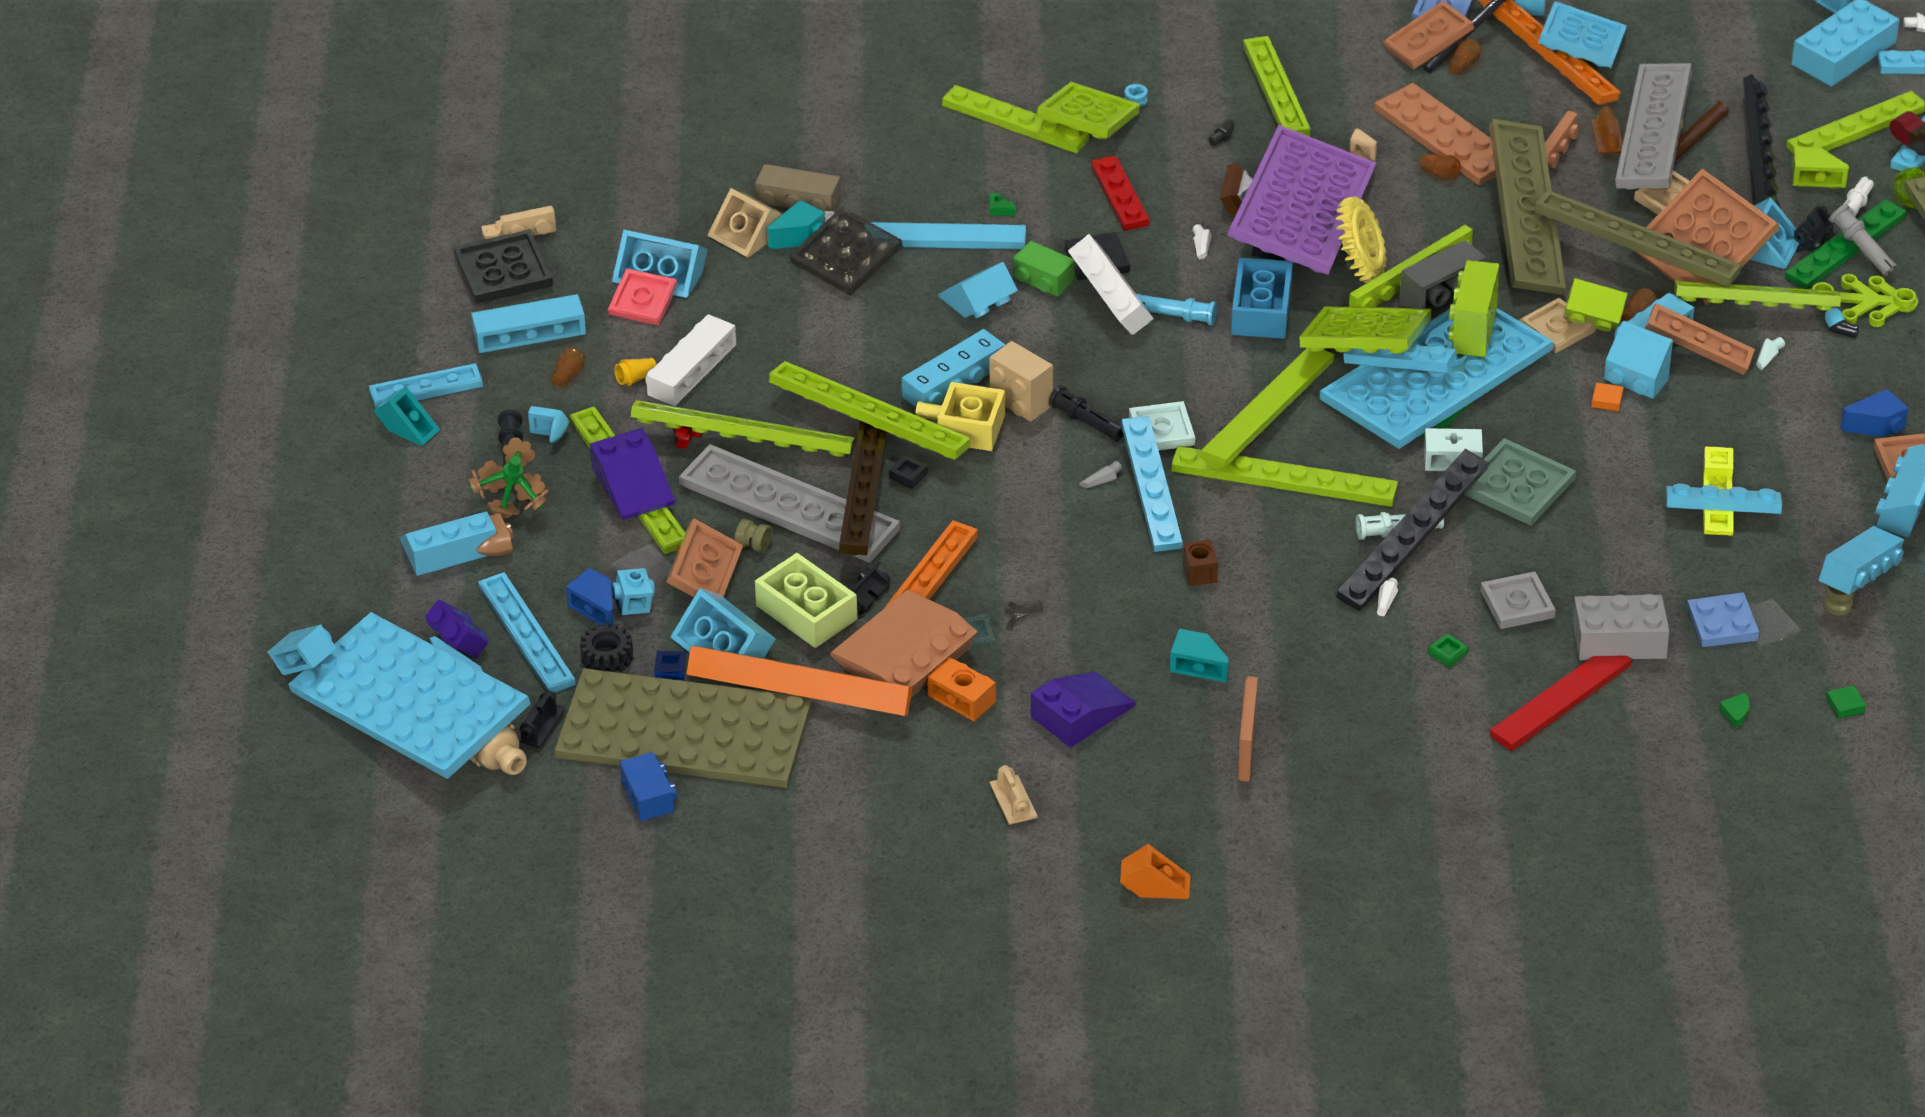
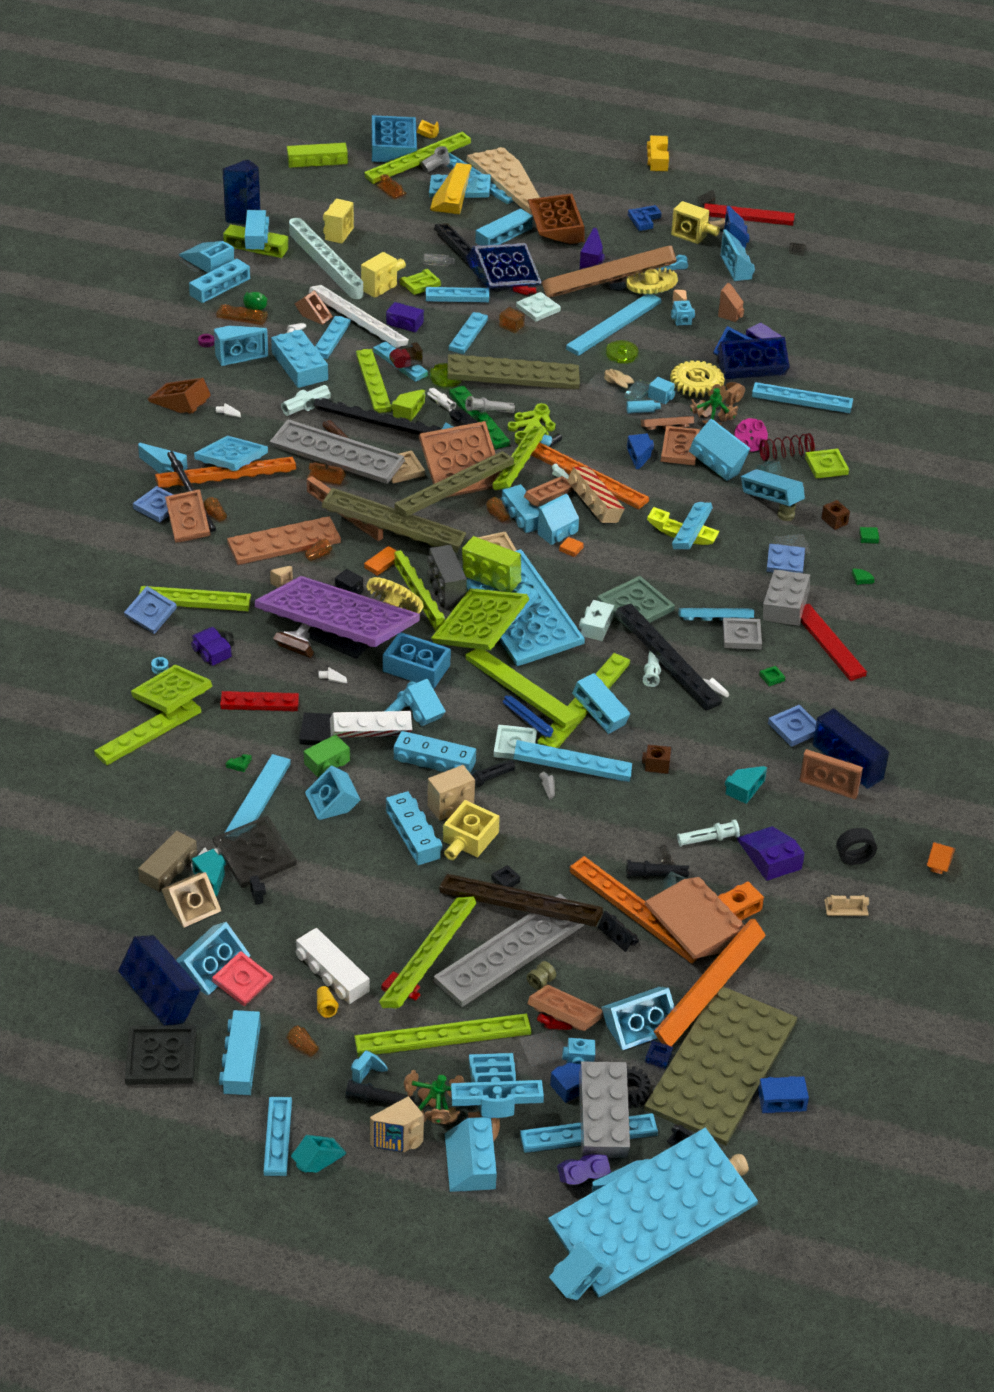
camera: 75 degrees left, 0 degrees up
tan hinge [482,206,556,240] -> none
dark purple slope [590,428,675,520] -> none
yellowish green brick [755,553,857,648] -> none
lime plate [769,361,971,460] -> none
lime slope [1563,278,1628,332] -> none
none -> clear blue brick [118,935,201,1025]
none -> medium blue plate [124,586,177,634]
none -> dark purple brick [191,627,232,666]
none -> white bar [216,403,241,418]
none -> black plate [250,875,266,905]
none -> light aqua piece [281,385,331,416]
none -> black brick [335,569,364,595]
none -> orange tile [364,546,396,576]
none -> tan slope [370,1096,424,1152]
none -> medium azure brick [394,731,476,773]
none -> medium azure brick [403,679,446,727]
none -> medium azure slope [451,1053,544,1118]
none -> blue axle [503,695,554,737]
none -> orange tile [531,442,649,510]
none -> tan brick [567,467,625,523]
none -> medium azure brick [572,673,630,734]
none -> light grey brick [579,1062,630,1158]
none -> black pin [626,859,689,879]
none -> light aqua pin [677,819,740,847]
none -> medium azure plate [678,608,754,621]
none -> medium blue plate [768,705,823,747]
none -> clear blue brick [813,708,889,789]
none -> reddish brown brick [821,500,850,530]
none -> black tyre [836,828,878,865]

